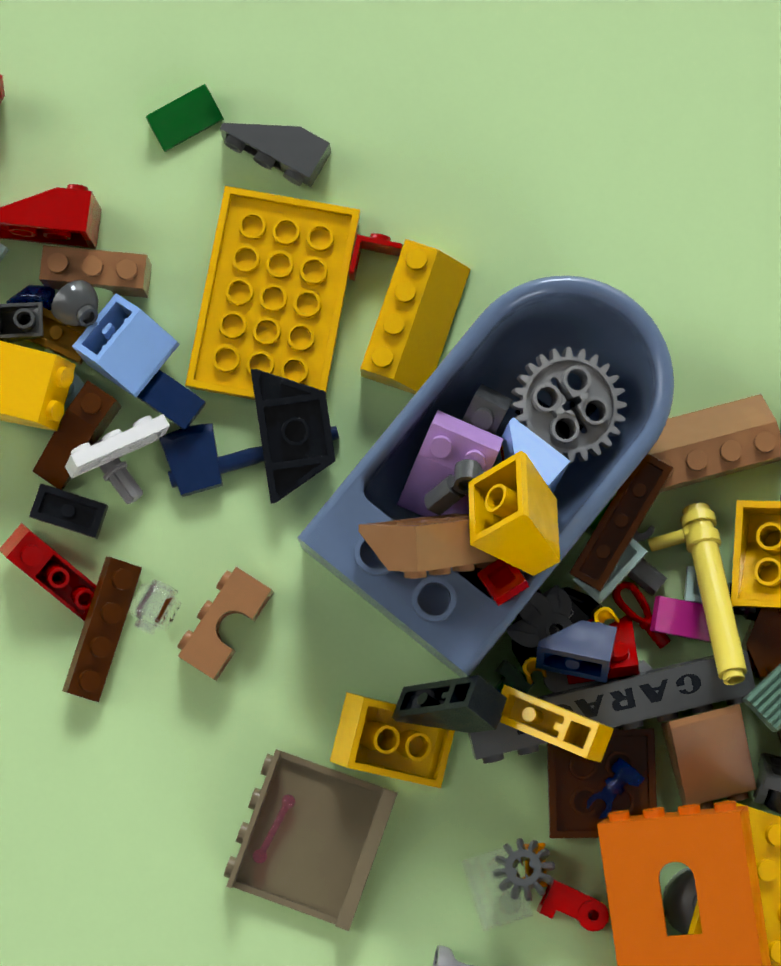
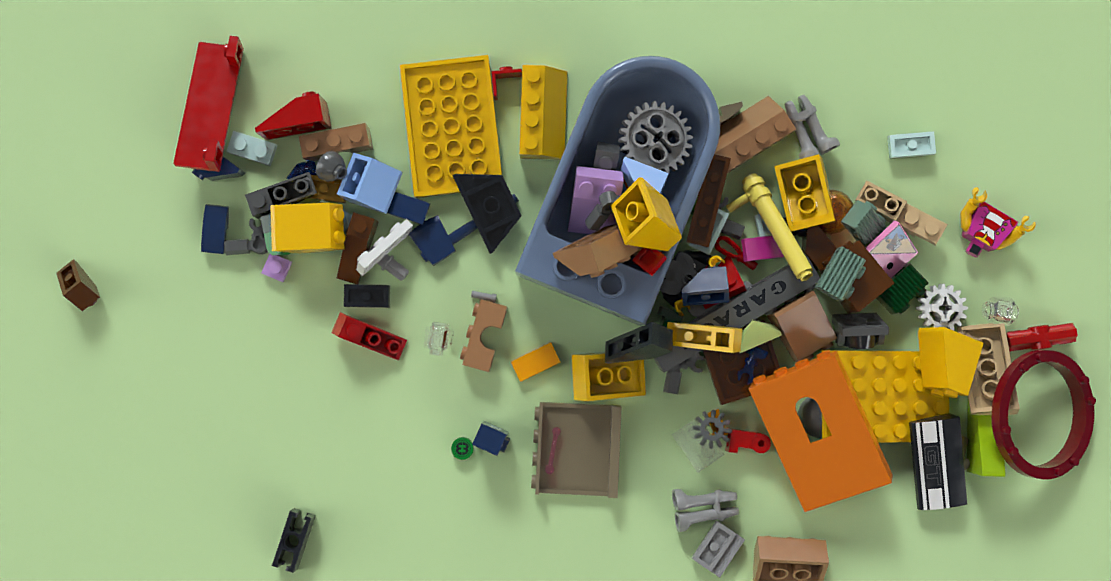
camera: 20 degrees left, 5 degrees up
reddish brown plate [62,556,142,702] -> none
green slope [146,84,224,152] -> none
dark grey slope [220,123,331,187] -> none
none -> green tile [451,437,474,460]
none -> light grey piece [471,291,497,303]
none -> dark blue brick [472,421,510,456]
none -> light orange tile [511,342,560,382]
none -> dark grey bar [663,356,705,394]
none -> dark tan slope [718,102,743,125]
none -> yellowish green slope [739,320,782,353]

